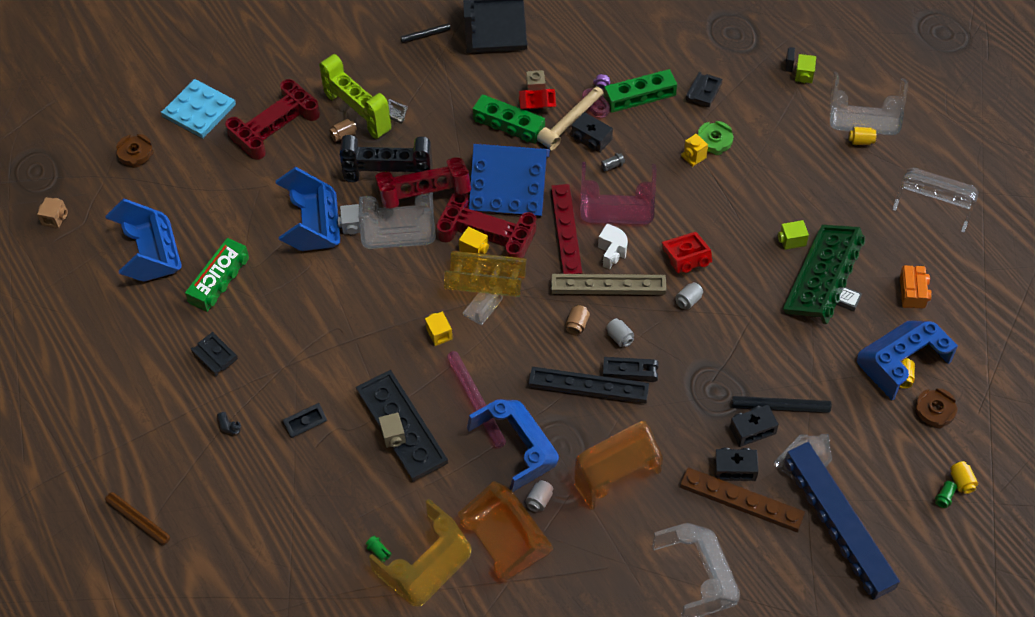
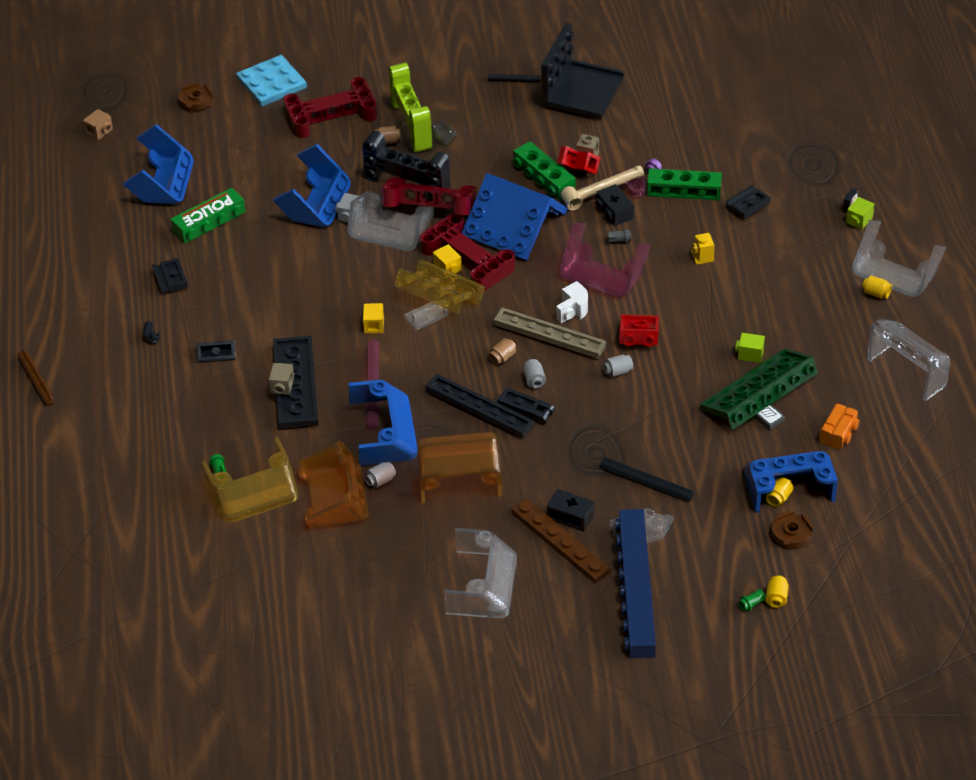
camera: 25 degrees right, 10 degrees down
dark red plate [551,184,582,274] -> none
bright green plate [698,121,733,155] -> none
black brick [729,405,779,447] -> none

